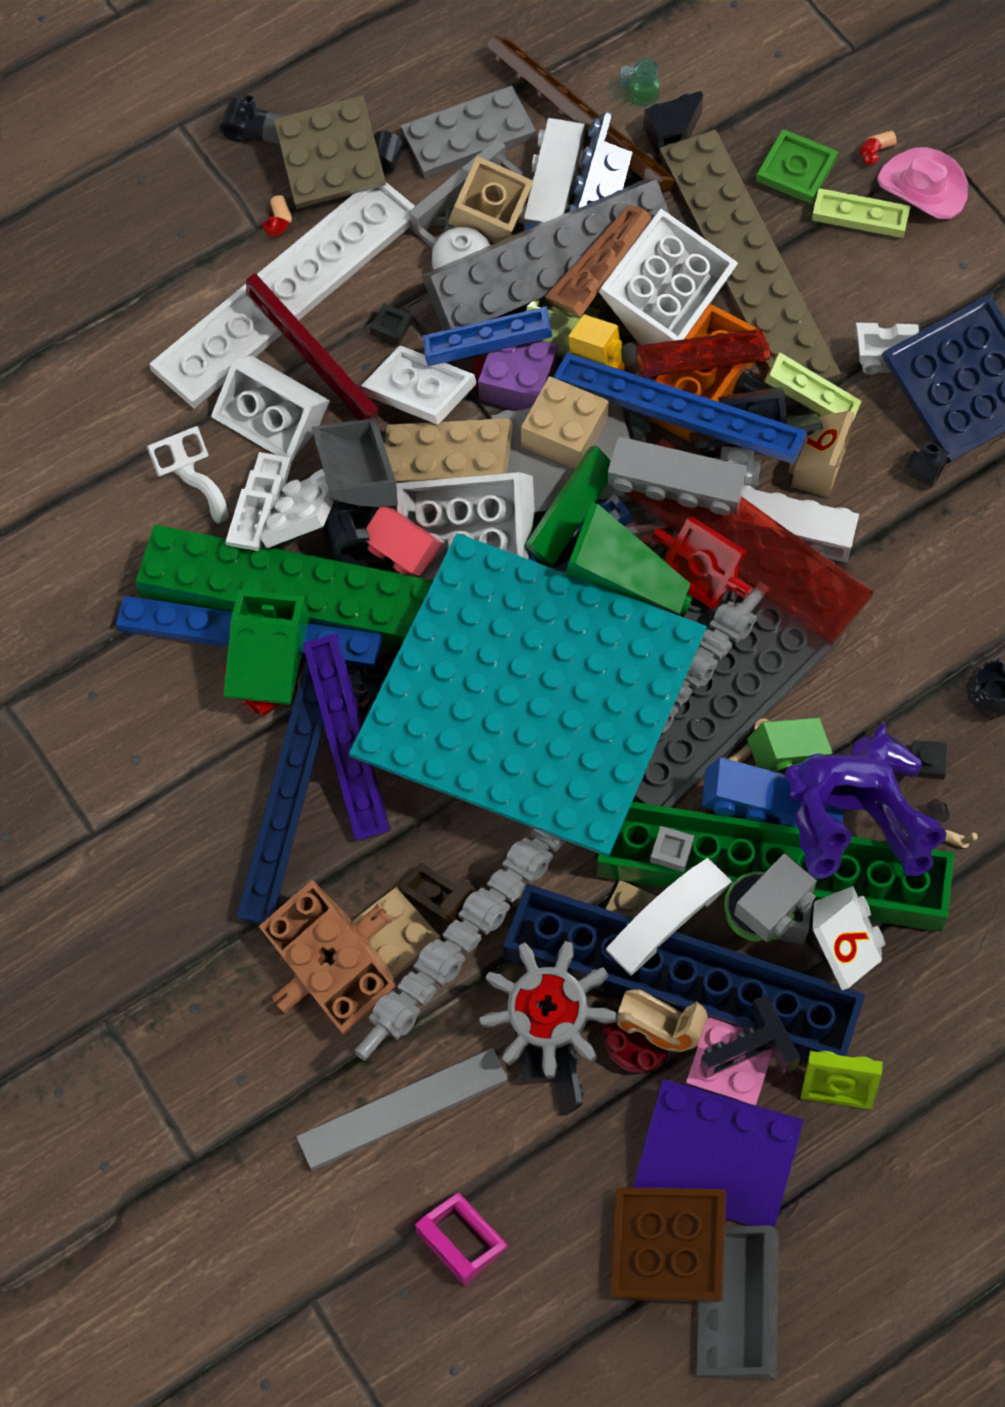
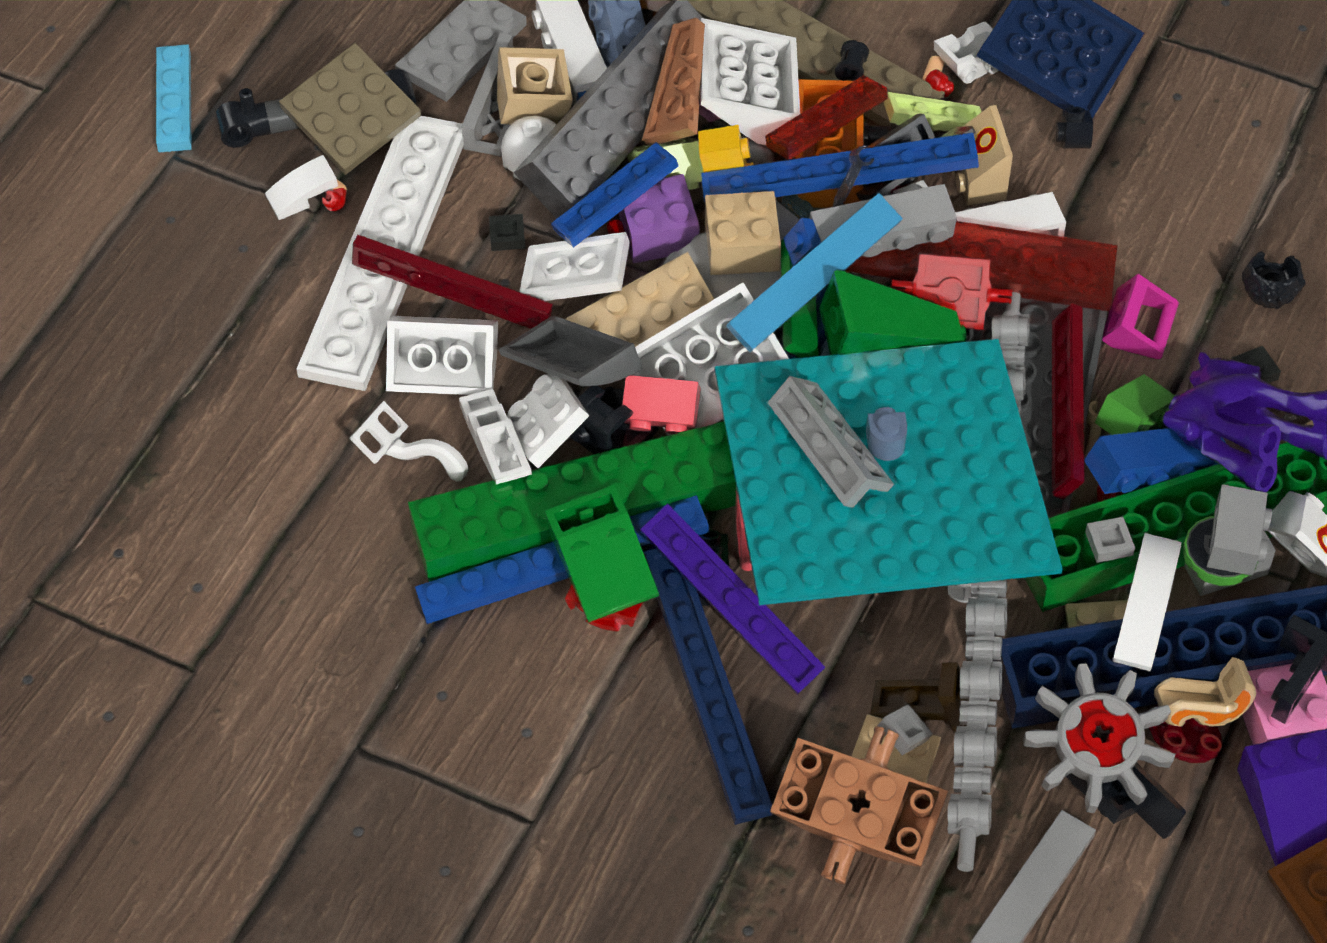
camera: 30 degrees left, 10 degrees down
none -> medium azure plate [156,44,192,152]
none -> white slope [265,155,338,220]
none -> dark azure tile [726,193,903,353]
none -> light grey fence [768,376,894,507]
none -> blue plate [783,218,821,266]
none -> clear smoke piece [833,145,874,207]
none -> black bush [834,40,869,81]
none -> sand blue plate [866,407,907,461]
none -> light grey plate [877,705,933,755]
none -> red arm [923,56,954,97]
none -> dark red tile [1052,303,1084,499]
none -> dark pink tile [1102,274,1179,359]

